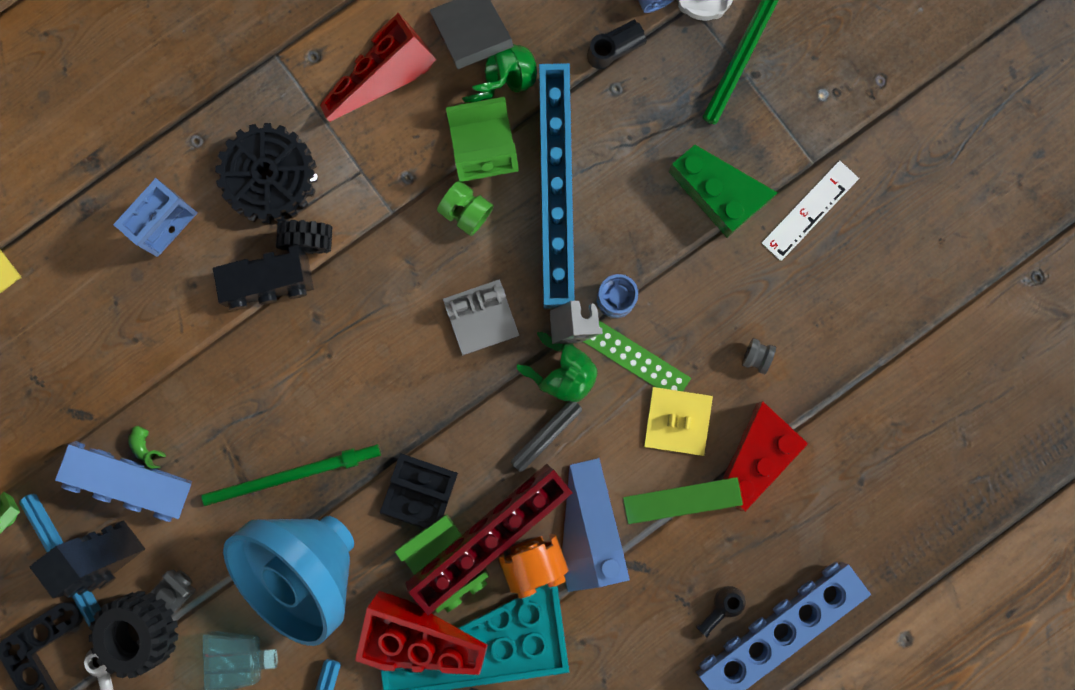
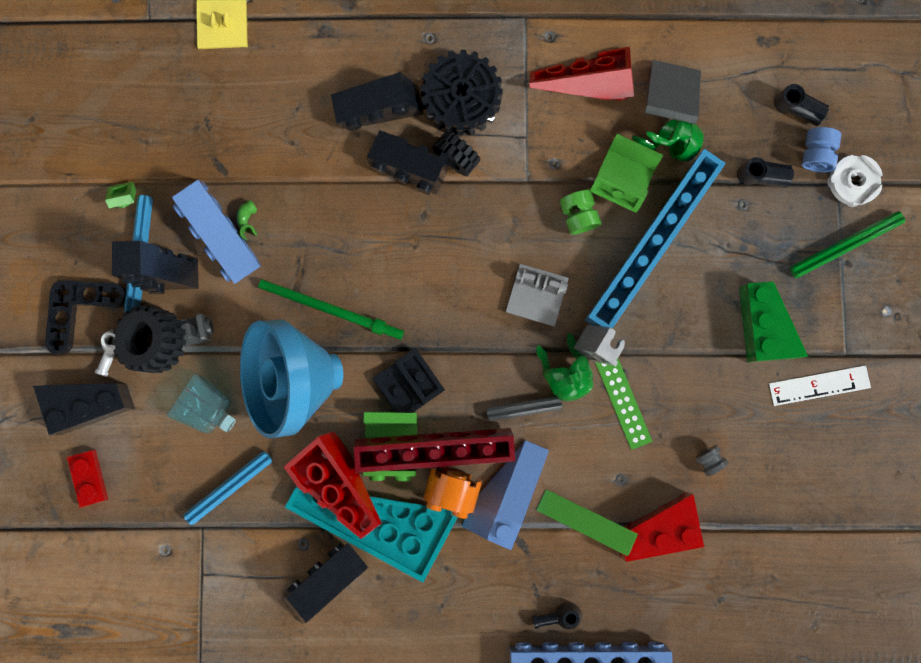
camera: 35 degrees right, 0 degrees up
medium blue window [113,178,198,257] -> none
medium blue wheel [597,274,638,319] -> none
light yellow piece [644,387,713,456] -> none
none -> black wedge [331,72,424,131]

